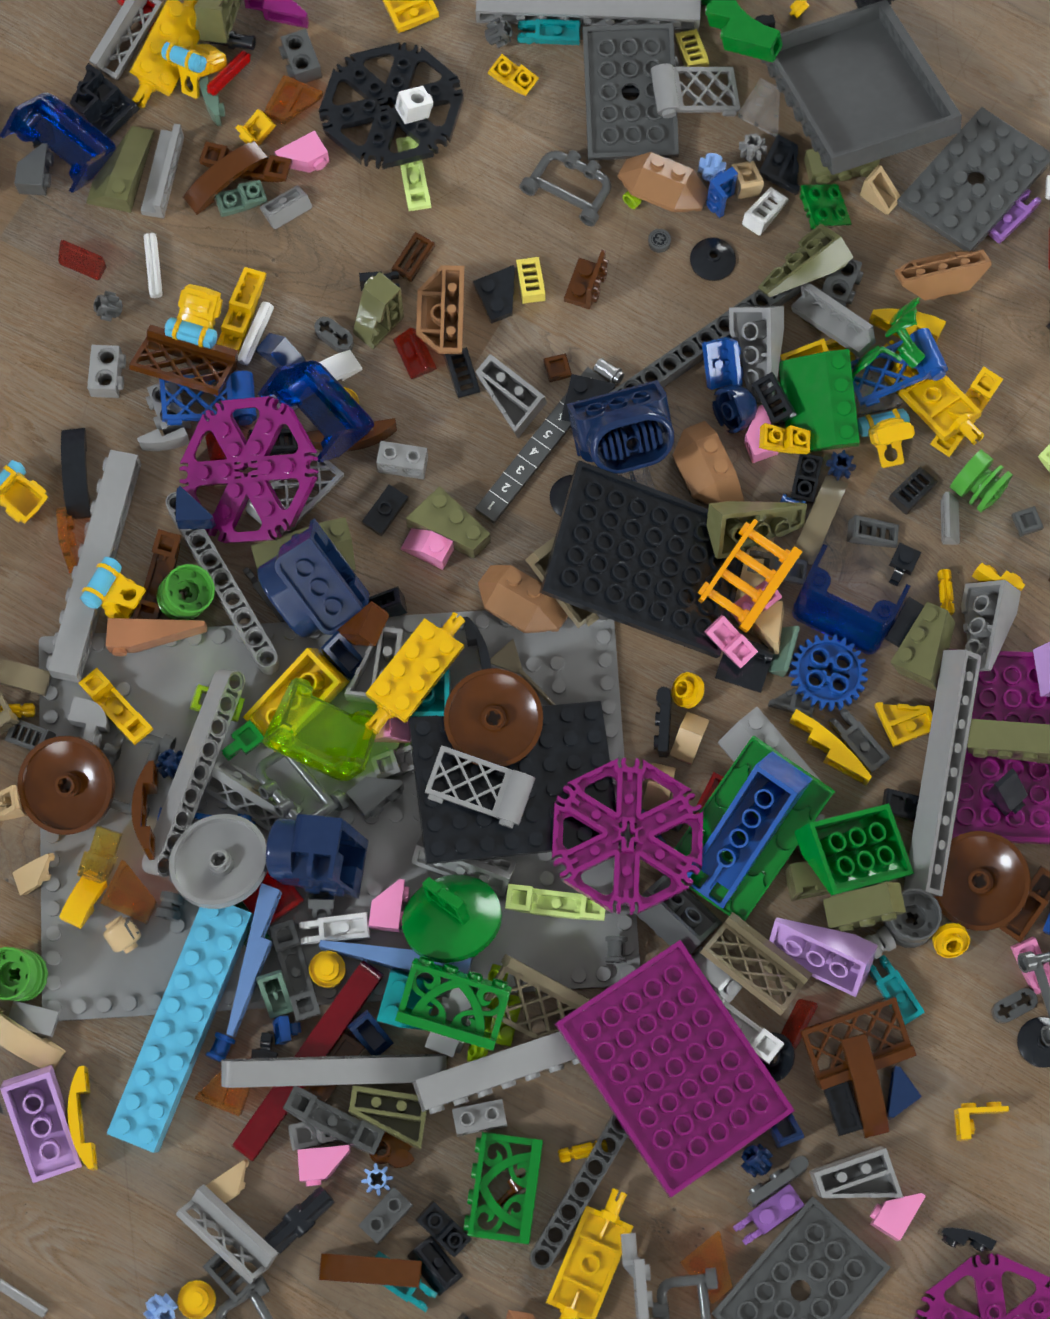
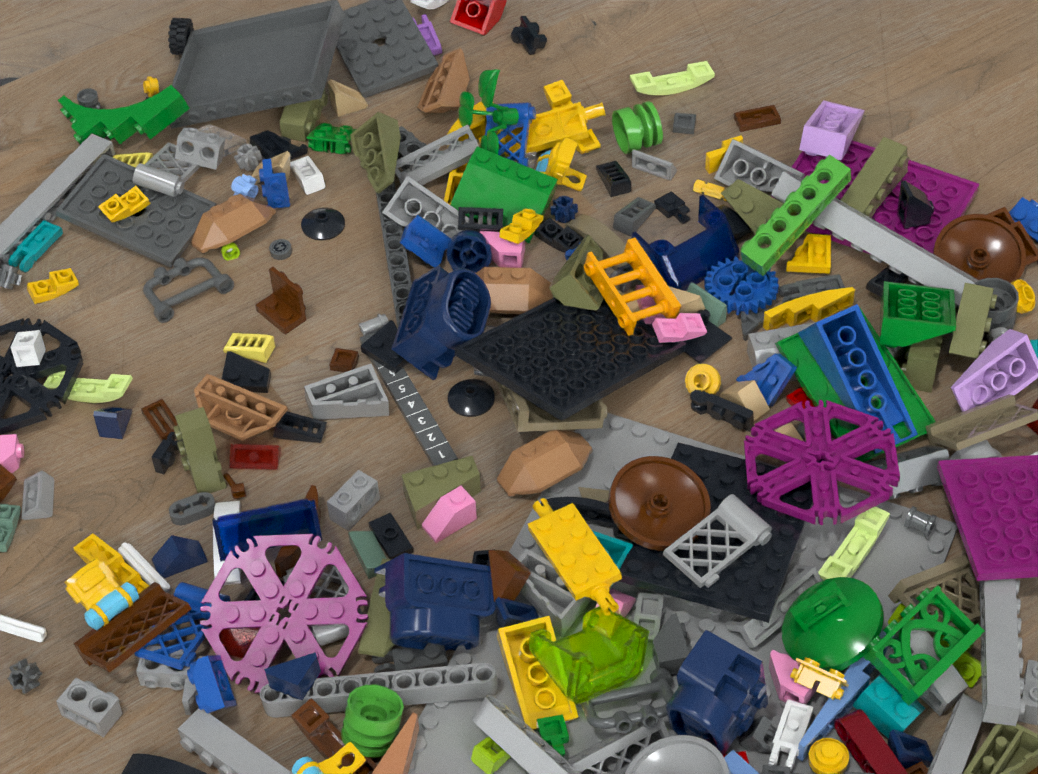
camera: 60 degrees left, 25 degrees down
none -> dark blue slope [93,407,132,439]
none -> yellow slope [98,186,150,222]
none -> light grey brick [175,127,226,170]
none -> blue slope [187,655,237,714]
none -> reddish brown hand [223,473,246,499]
none -> sand green slope [348,531,387,579]
none -> blue wing [736,354,797,407]
none -> bright green brick [741,154,851,276]
none -> yellow hinge [790,657,849,700]

